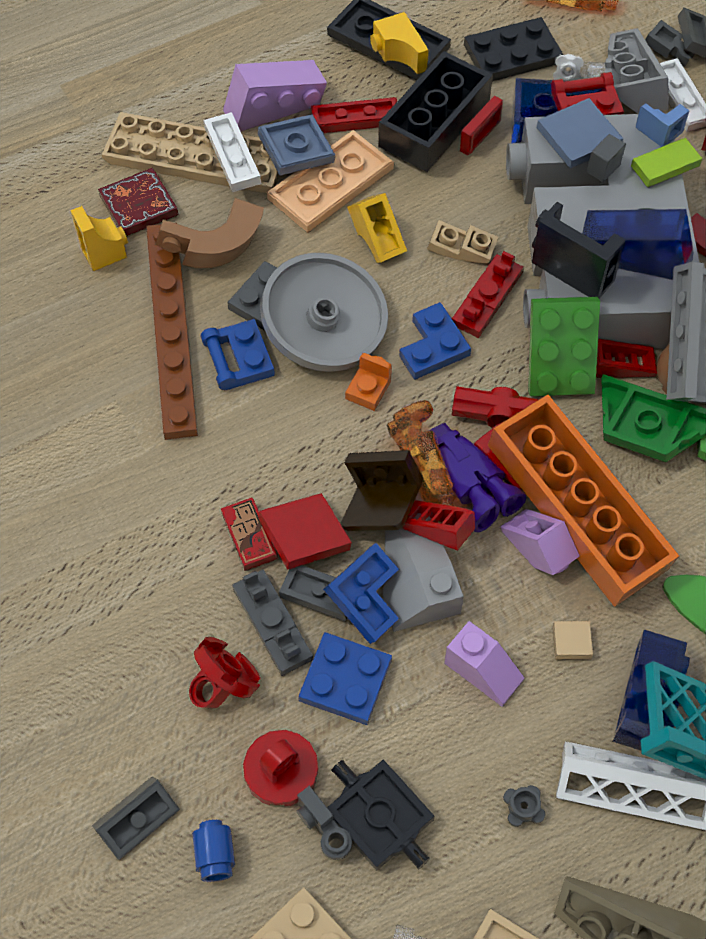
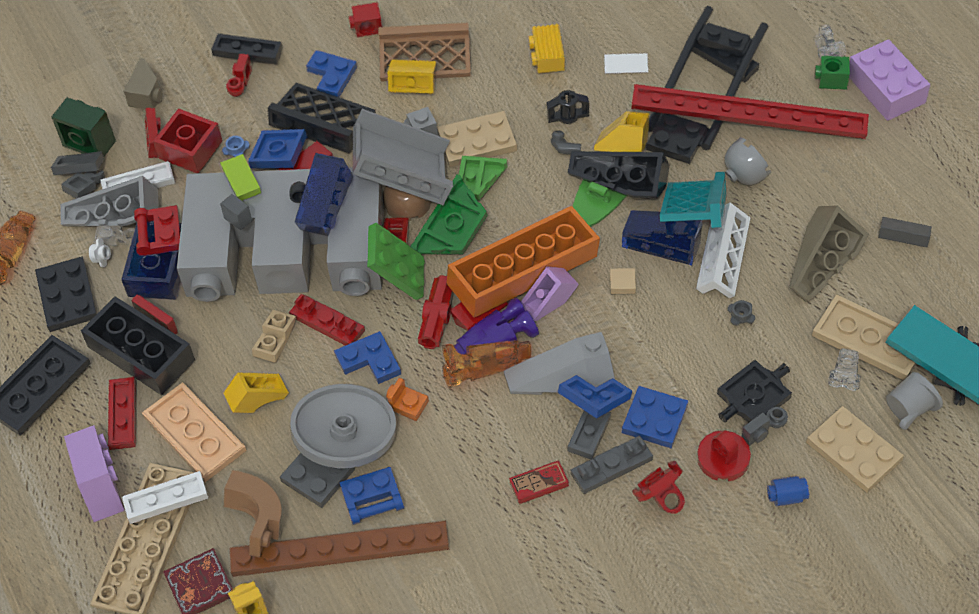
camera: 85 degrees left, 5 degrees down
dark grey slope [92,777,180,860] -> none
sand blue tile [257,114,335,175] -> none
red tile [259,493,352,570] -> none
dark brown bracket [341,450,424,531] -> none
yellow arch [370,12,429,74] -> none
red slope [402,500,475,551] -> none
lavender slope [444,621,524,707] -> none
black panel [532,202,626,299] -> none
sand blue tile [537,98,623,168] -> none
medium blue panel [635,104,689,147] -> none

